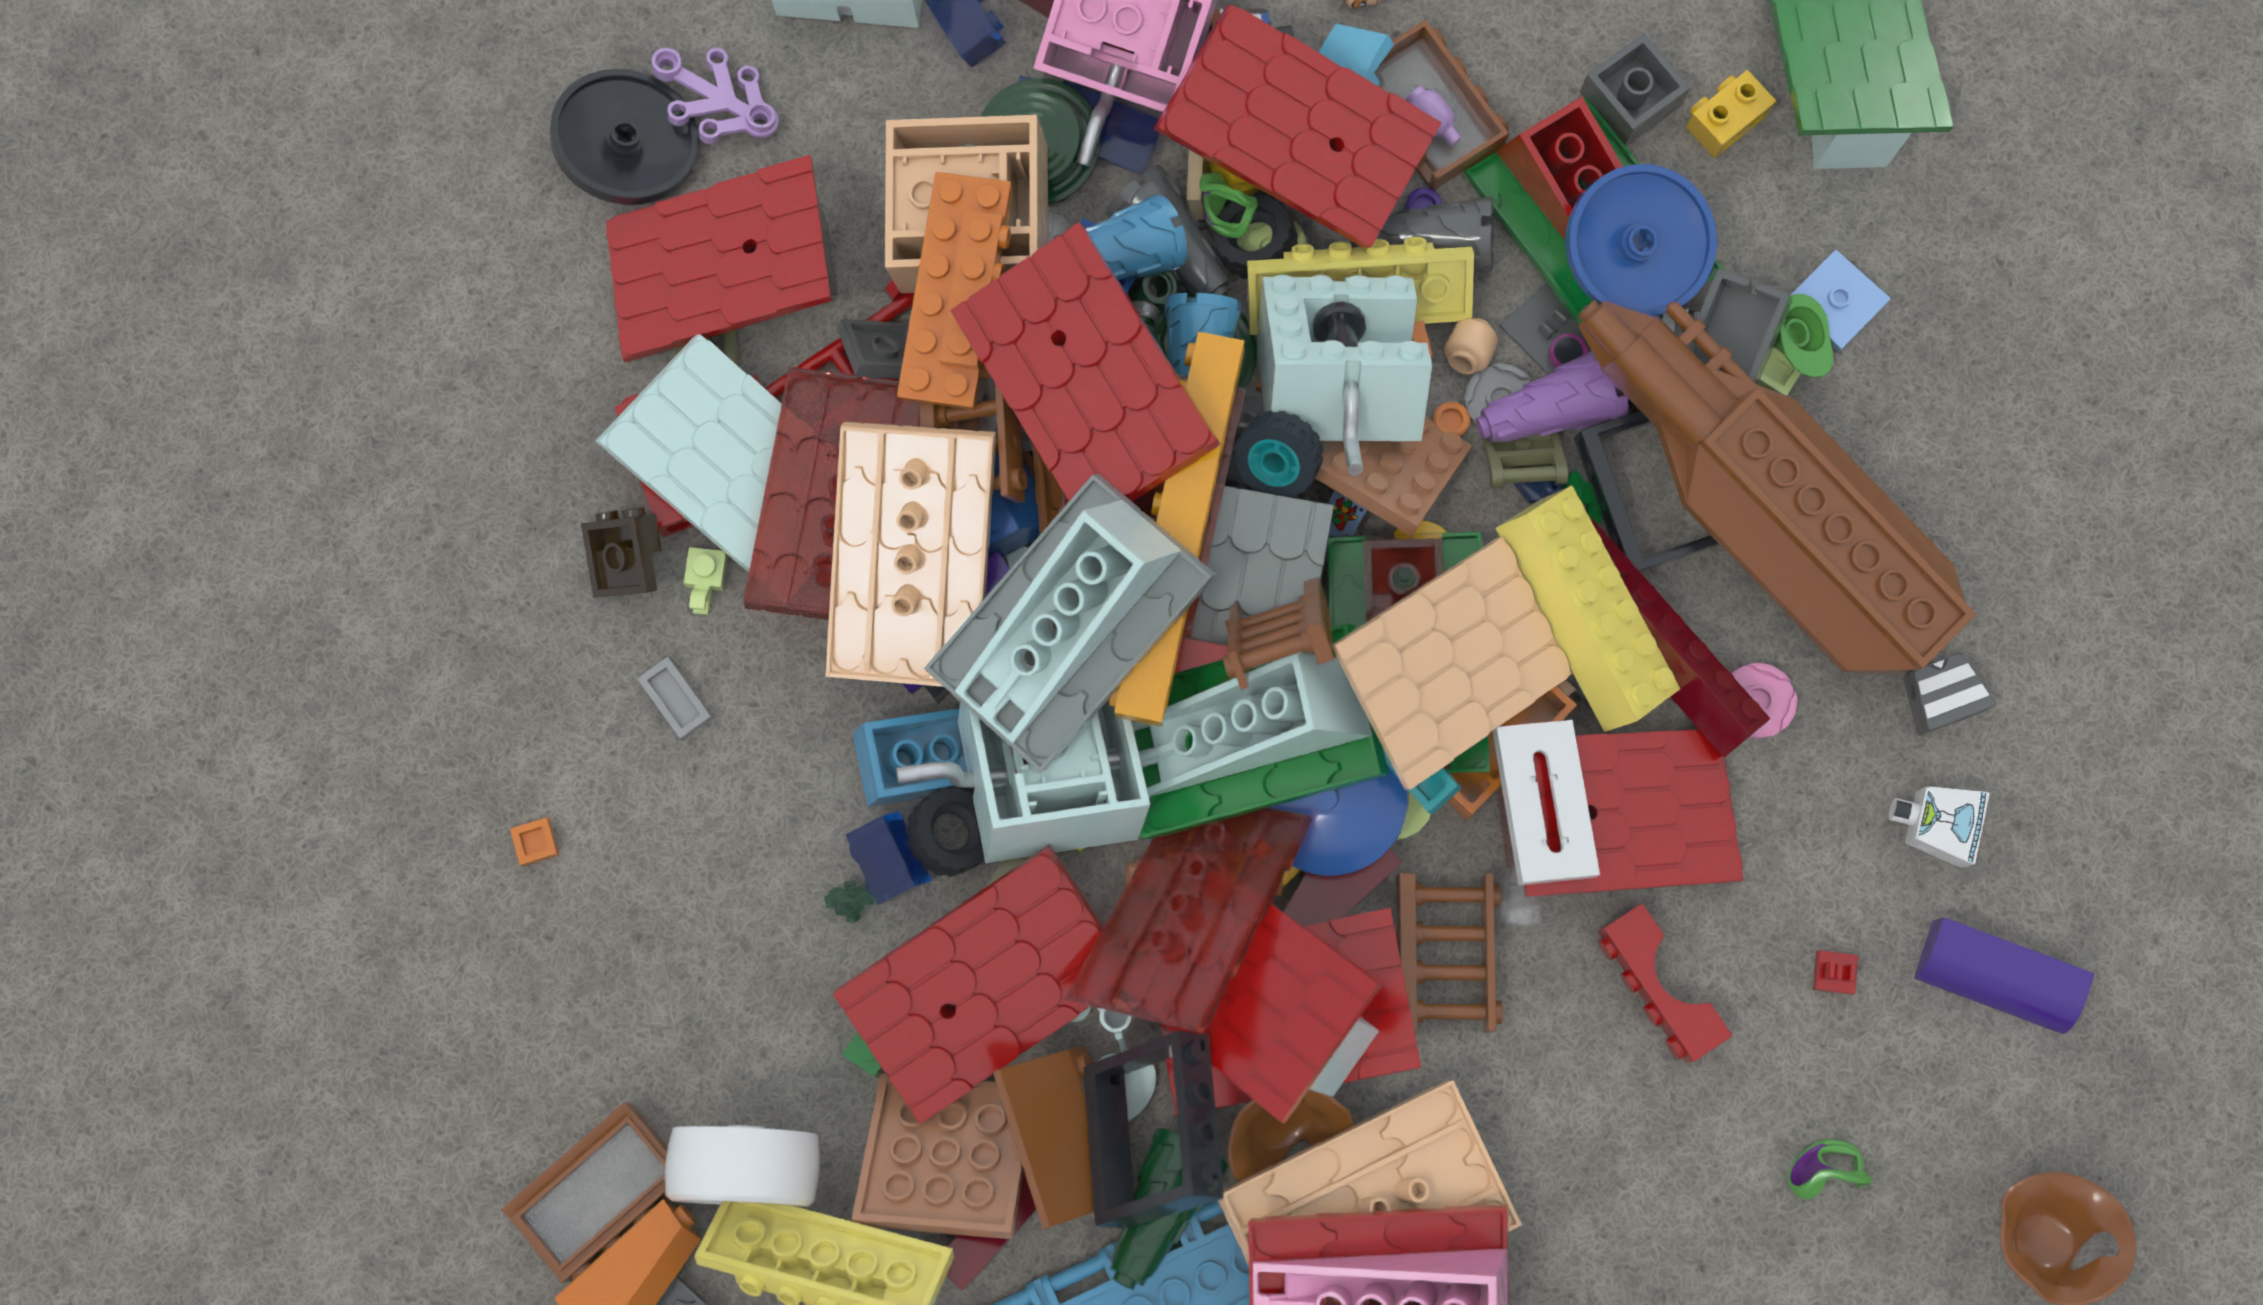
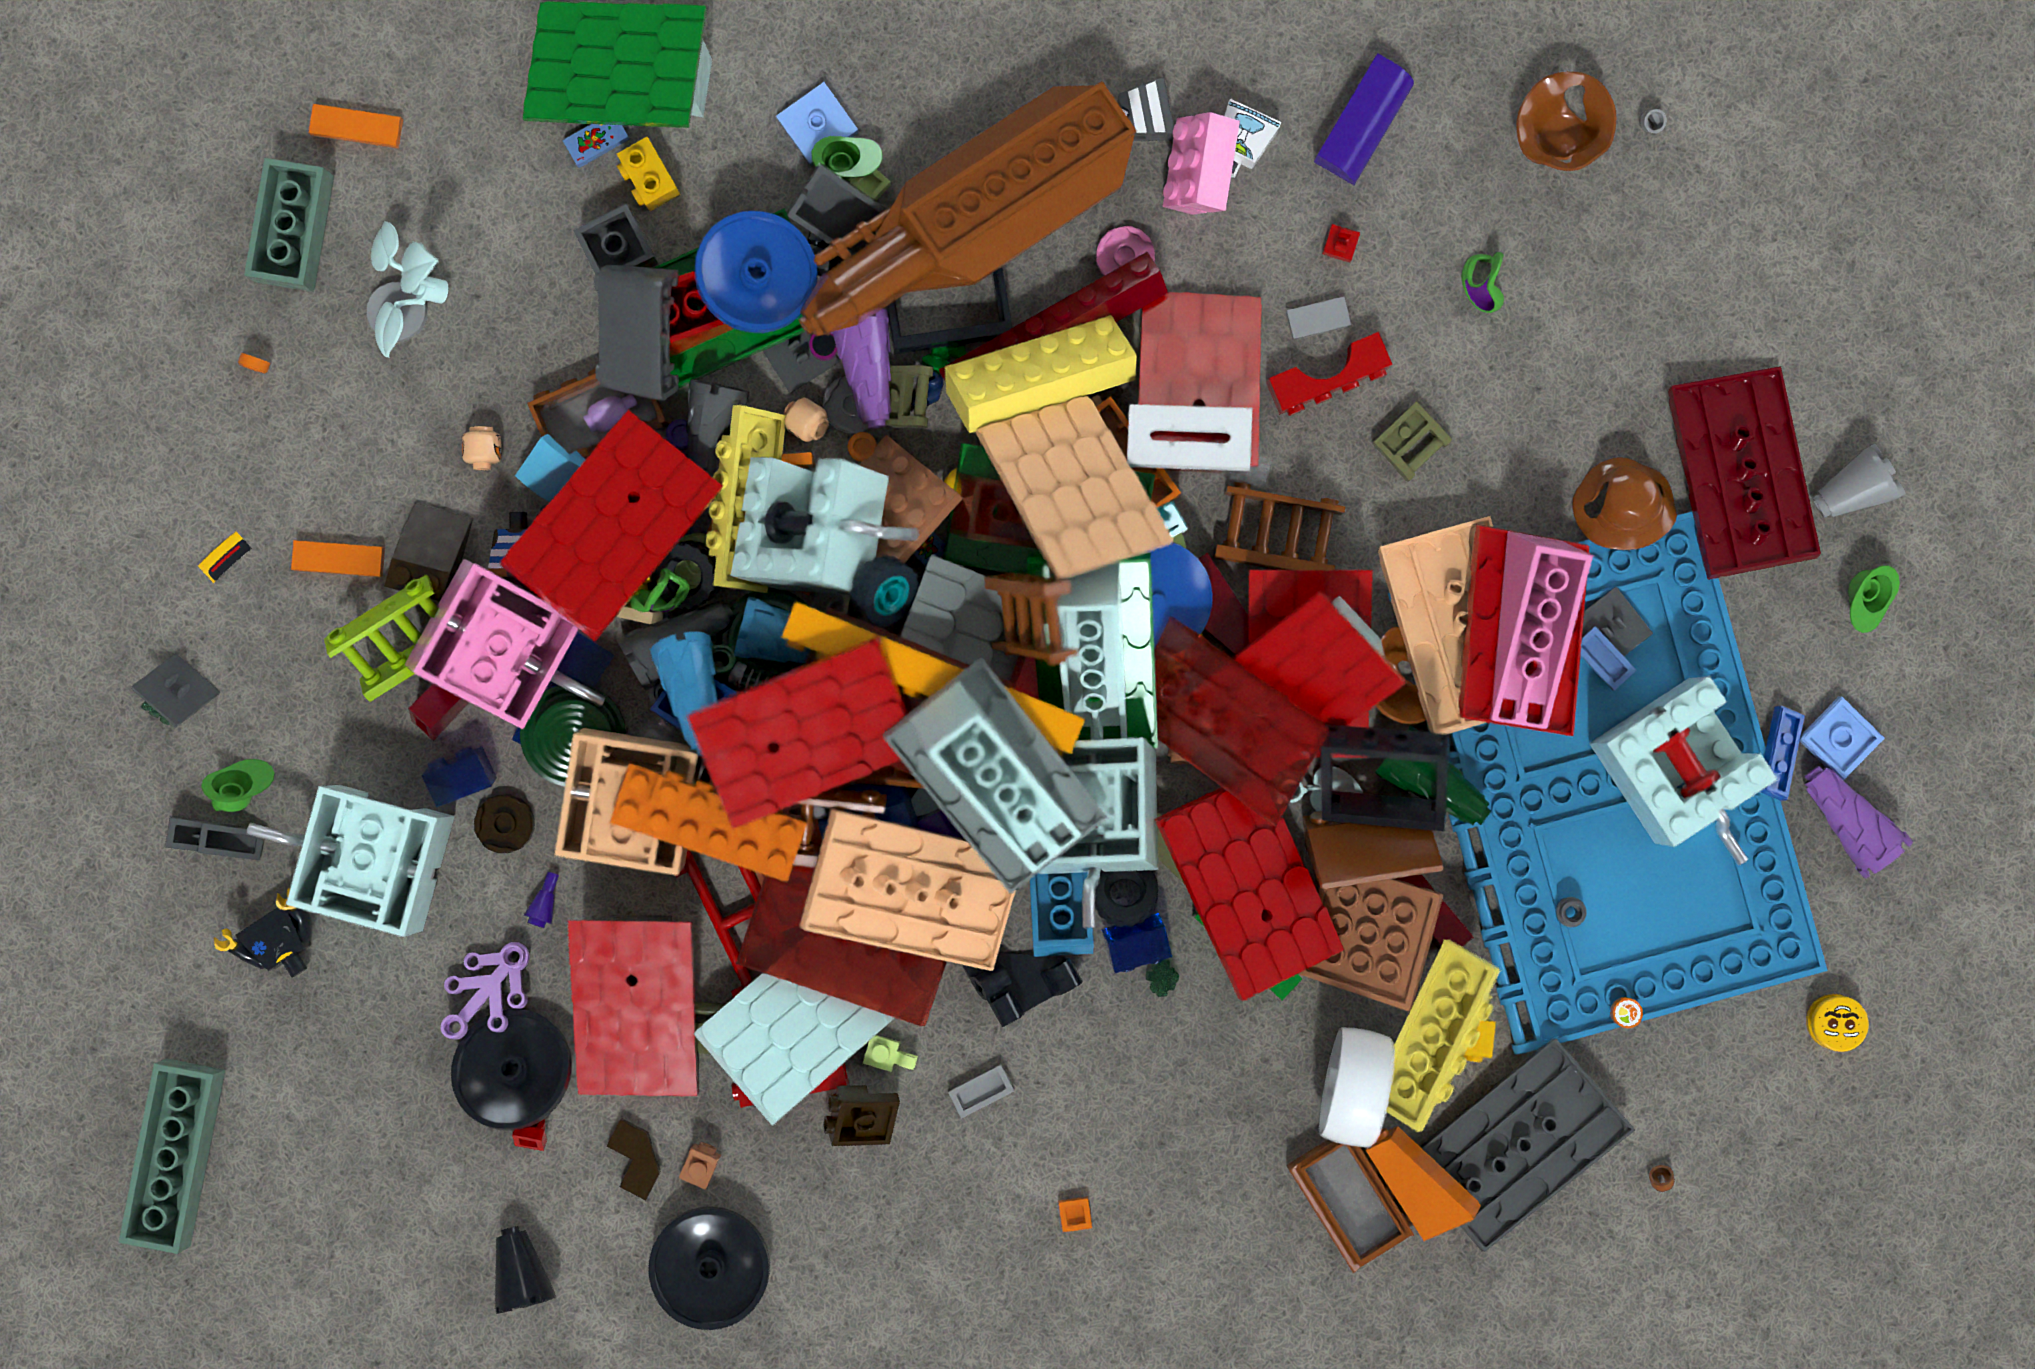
camera: 80 degrees left, 10 degrees up
dark grey tile [838,319,909,379] -> none
none -> dark brown tile [474,795,535,854]
none -> black cone [495,1226,556,1314]
none -> red tile [512,1119,547,1151]
none -> dark purple cone [524,872,559,928]
none -> medium blue tile [563,124,630,168]
none -> dark grey windscreen [594,265,678,400]
none -> dark brown tile [606,1118,661,1201]
none -> black dish [648,1207,770,1330]
none -> nougat bracket [679,1142,721,1190]
none -> black panel [962,952,1083,1027]
none -> bright pink piece [1163,112,1240,214]
none -> light grey tile [1286,296,1351,341]
none -> olive plate [1372,401,1452,482]

